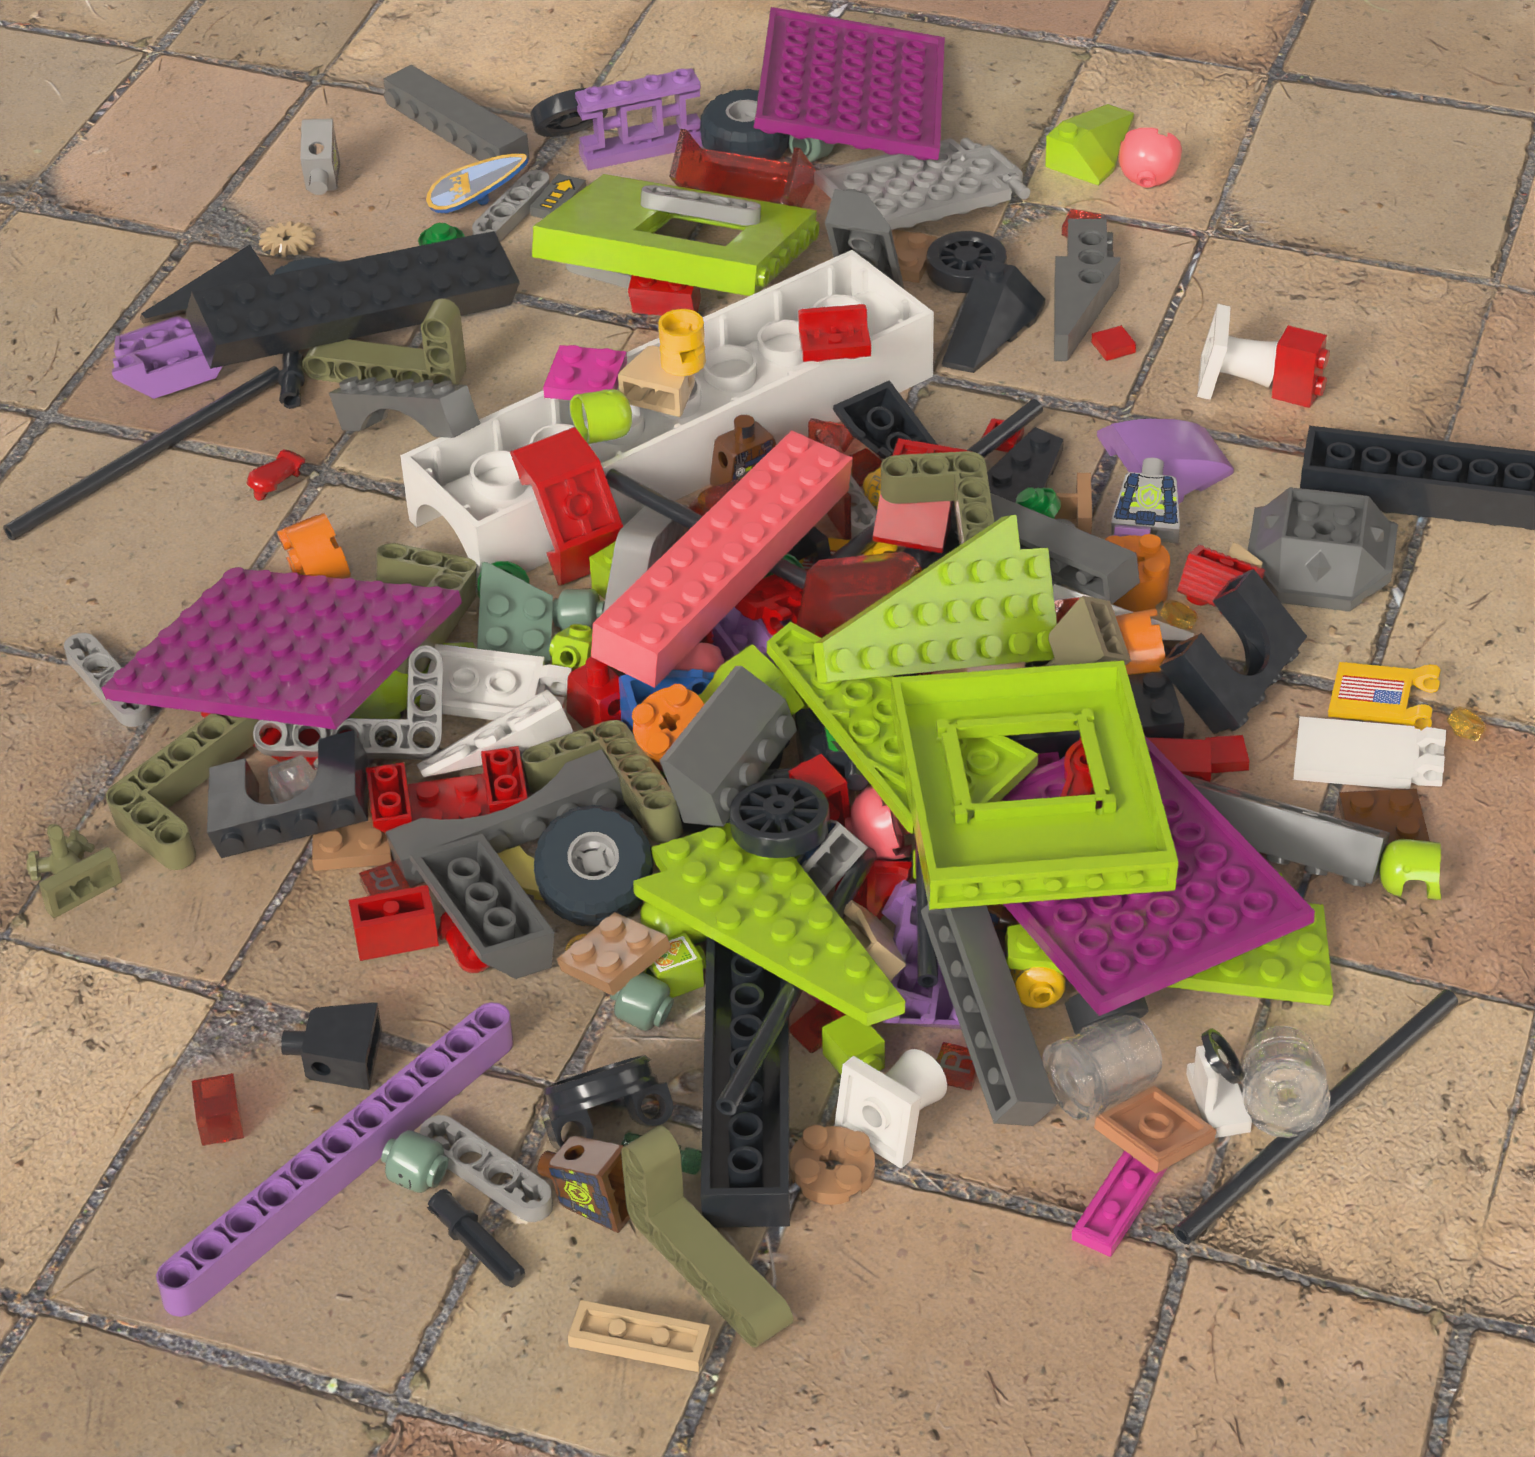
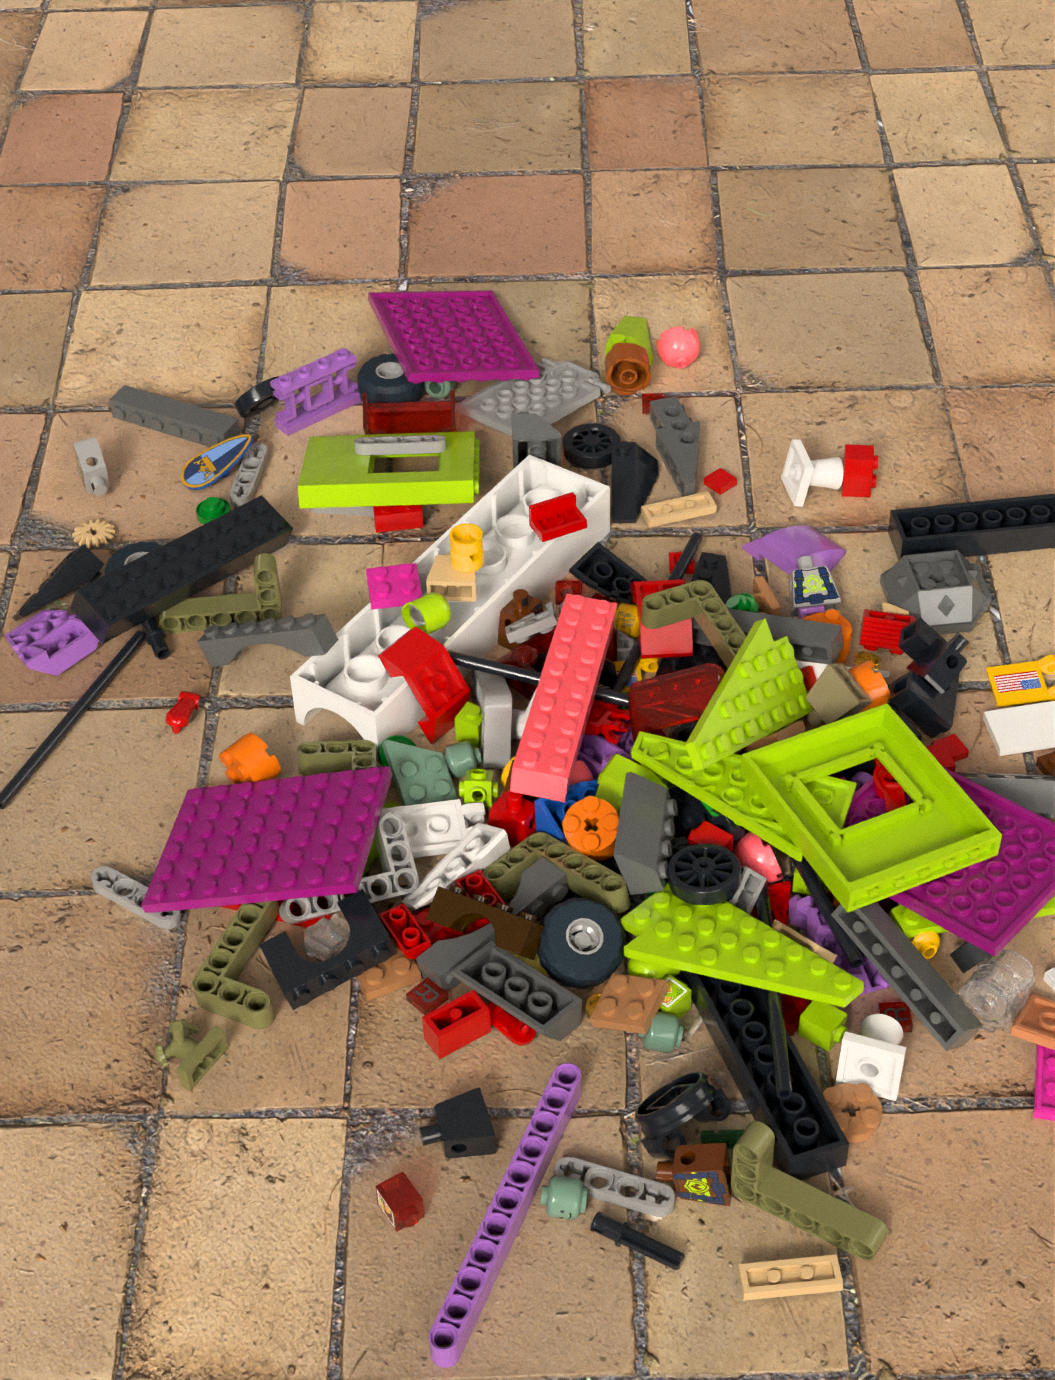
camera: 20 degrees left, 0 degrees up
dark grey tile [530,173,586,219] -> none
none -> dark brown arch [426,885,545,960]
none -> light grey wing [505,602,557,644]
none -> dark orange brick [605,343,651,395]
none -> tan plate [641,491,717,528]
none -> black torso [907,633,969,694]

